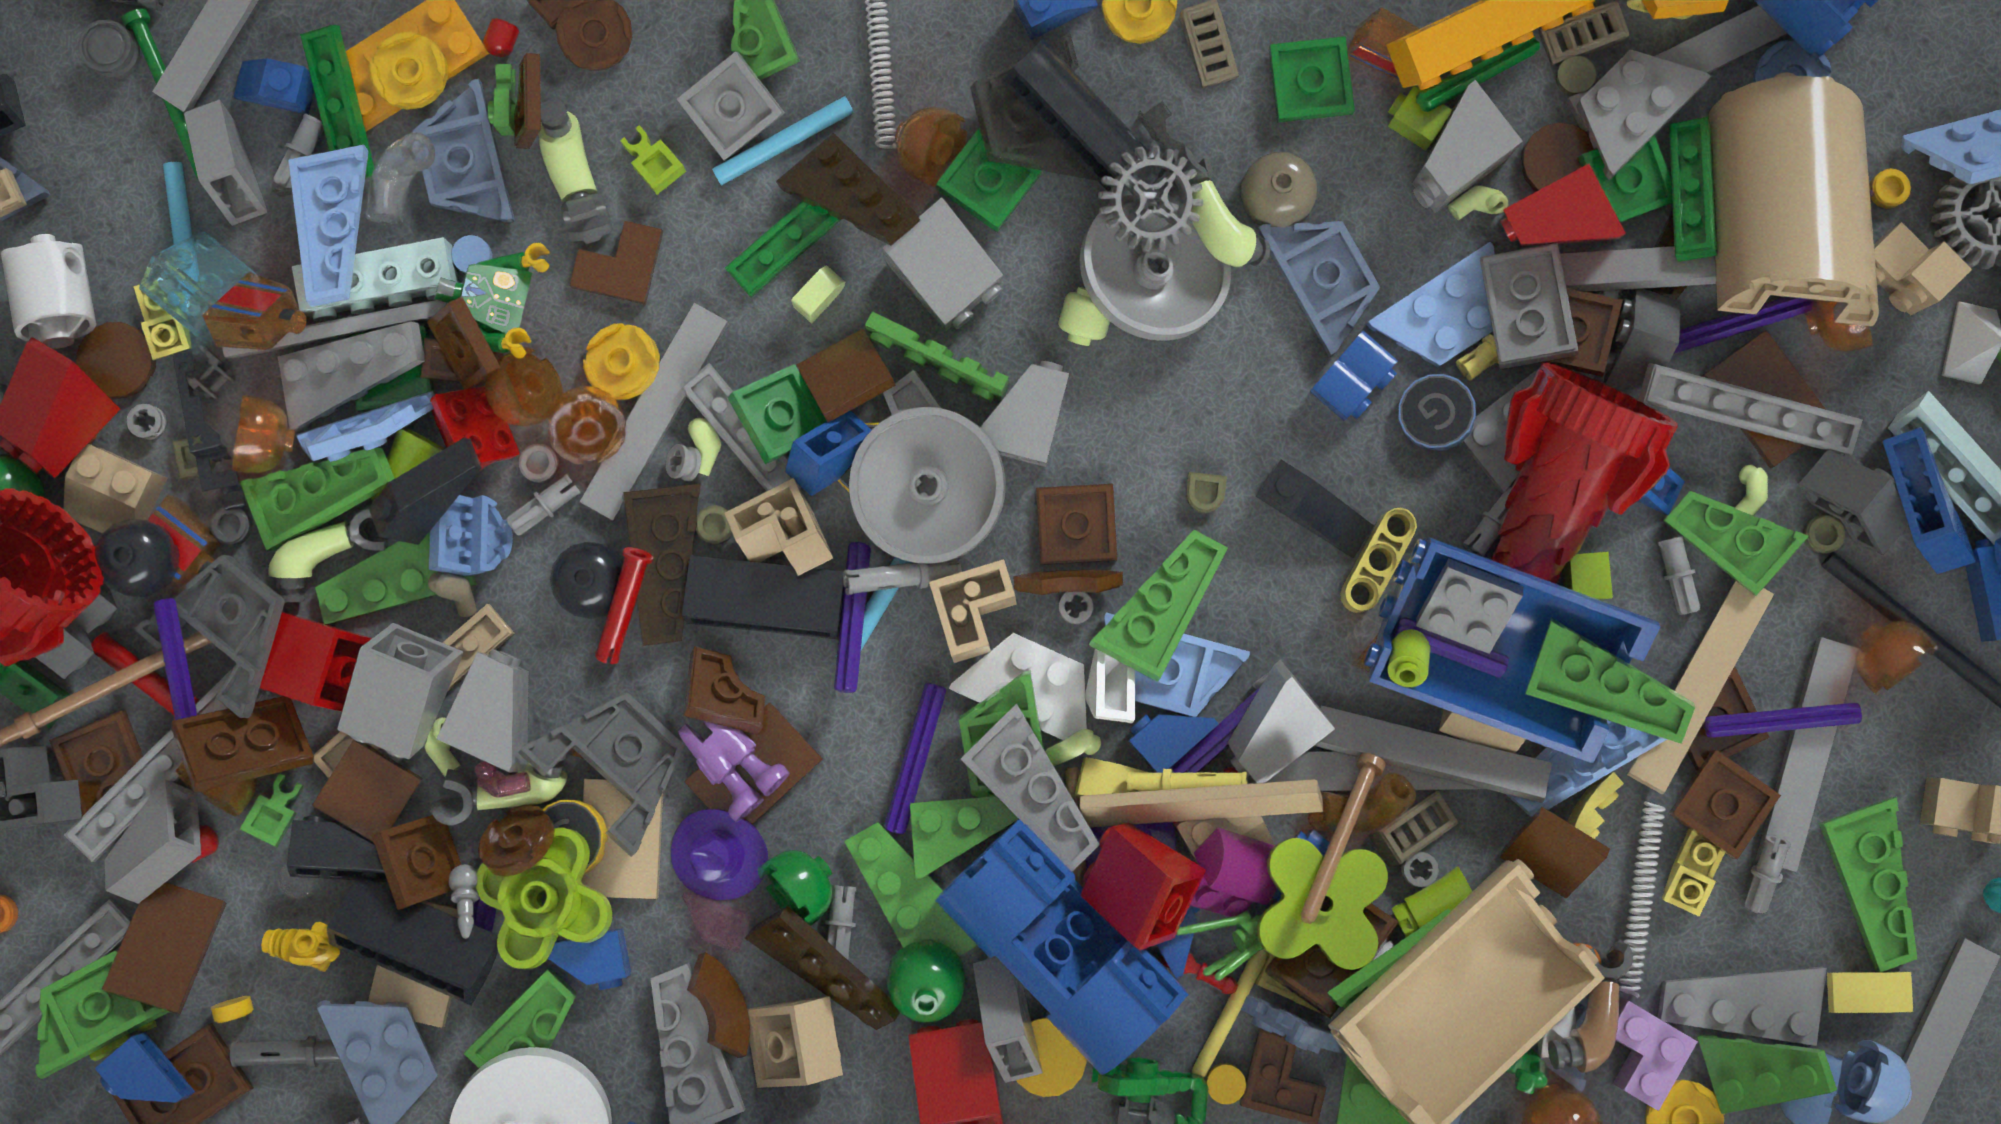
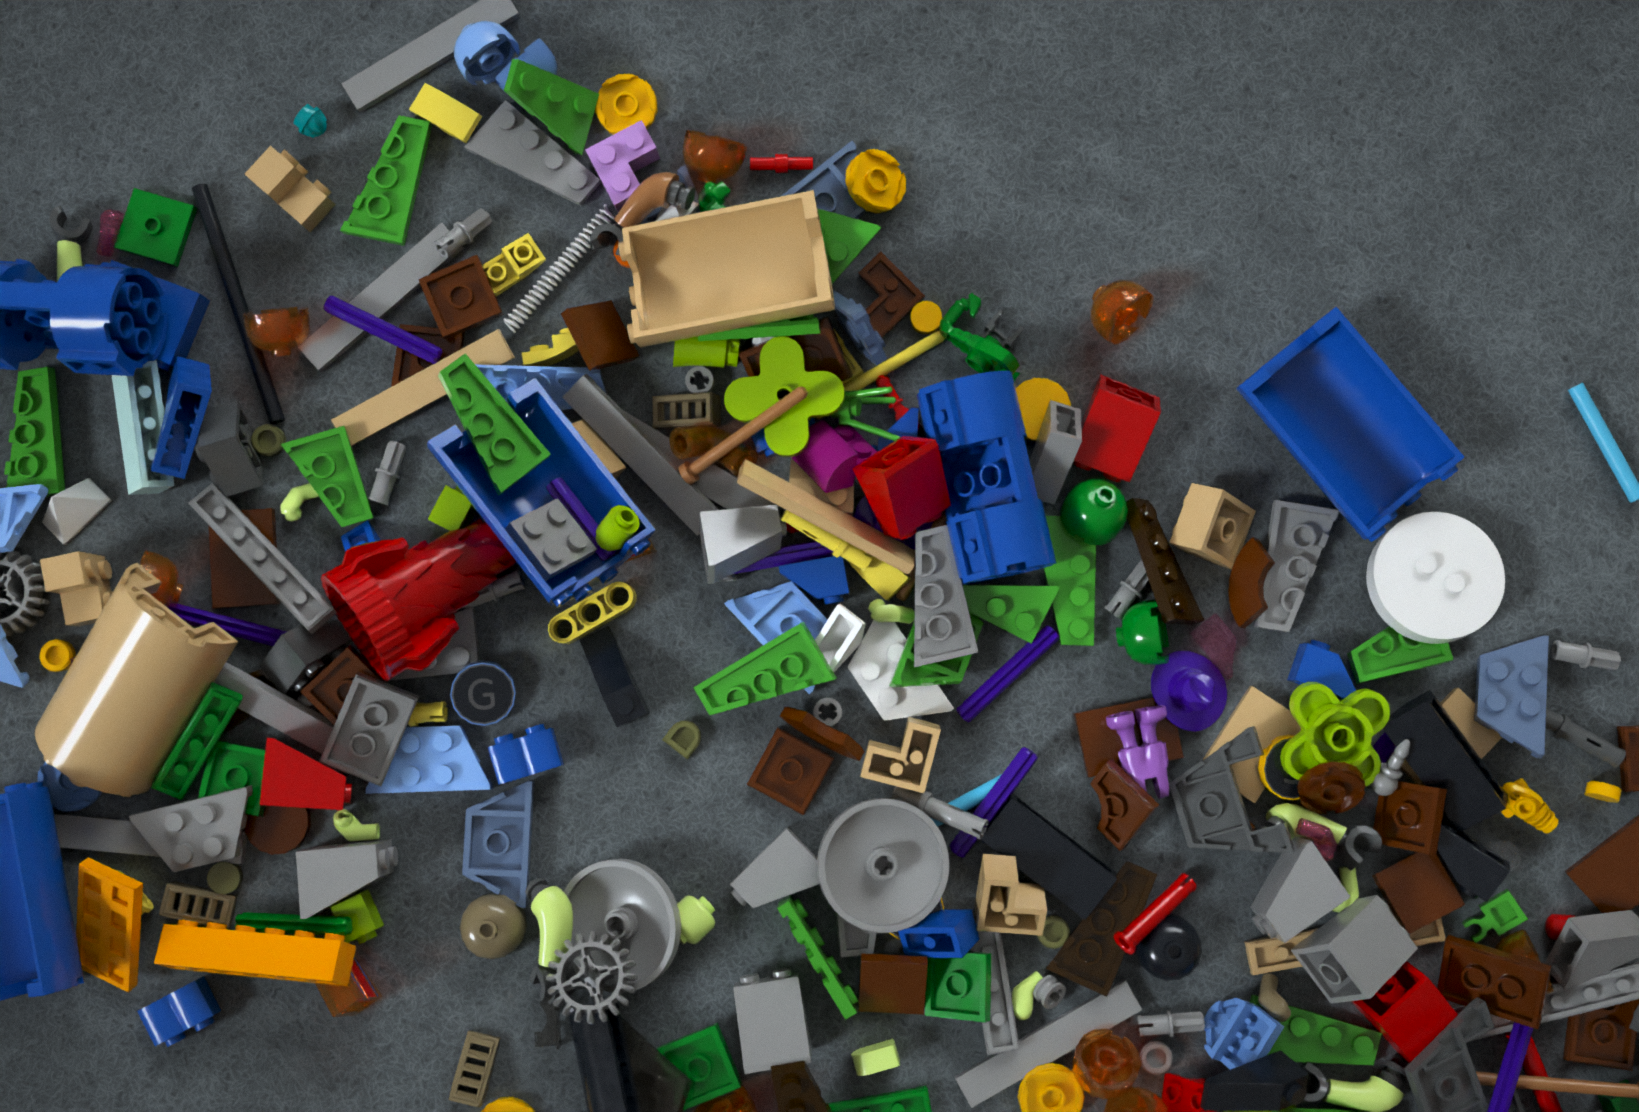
camera: 145 degrees left, 0 degrees up
green plate [1269,36,1355,123] -> none

